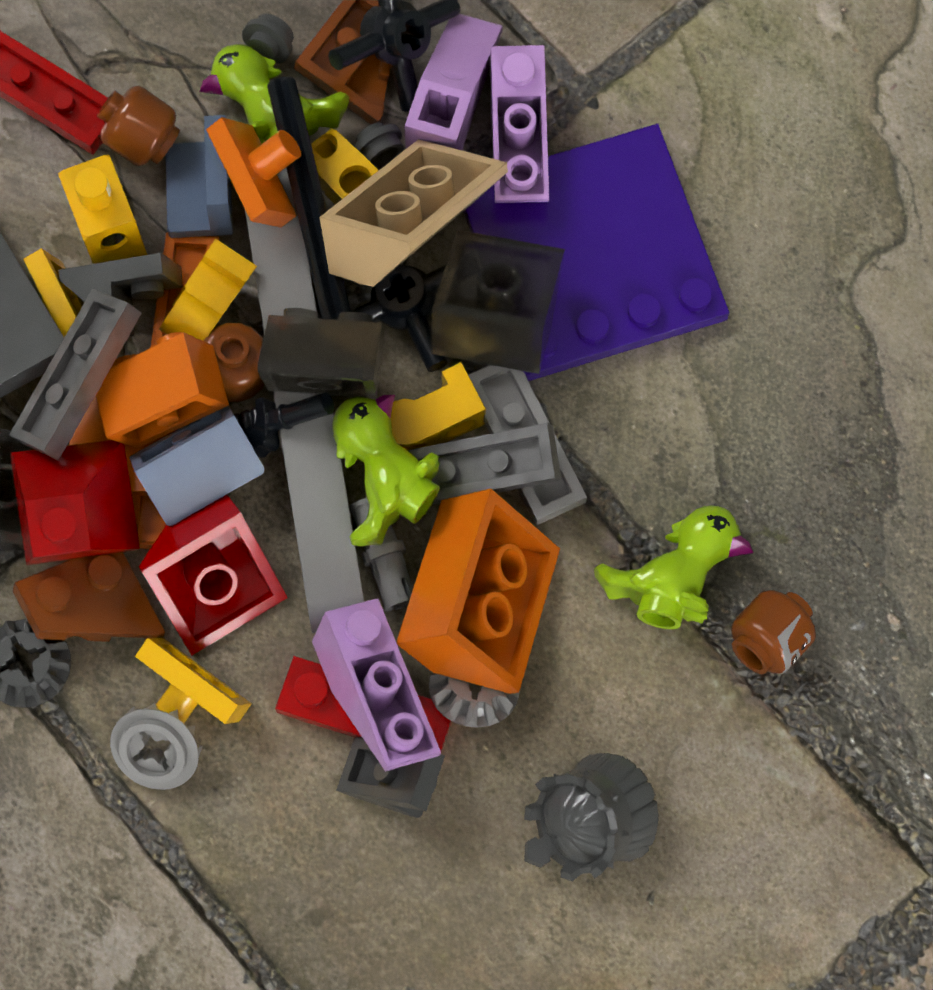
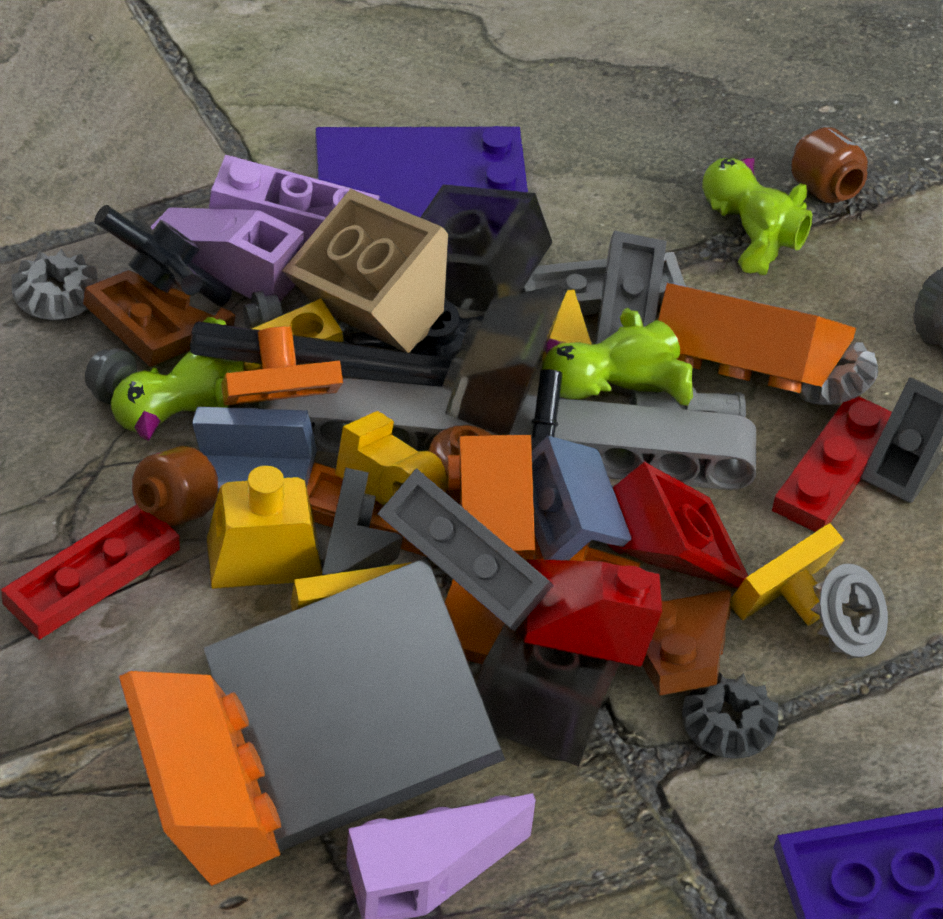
camera: 80 degrees left, 25 degrees down
lavender slope [312,598,441,771] -> none

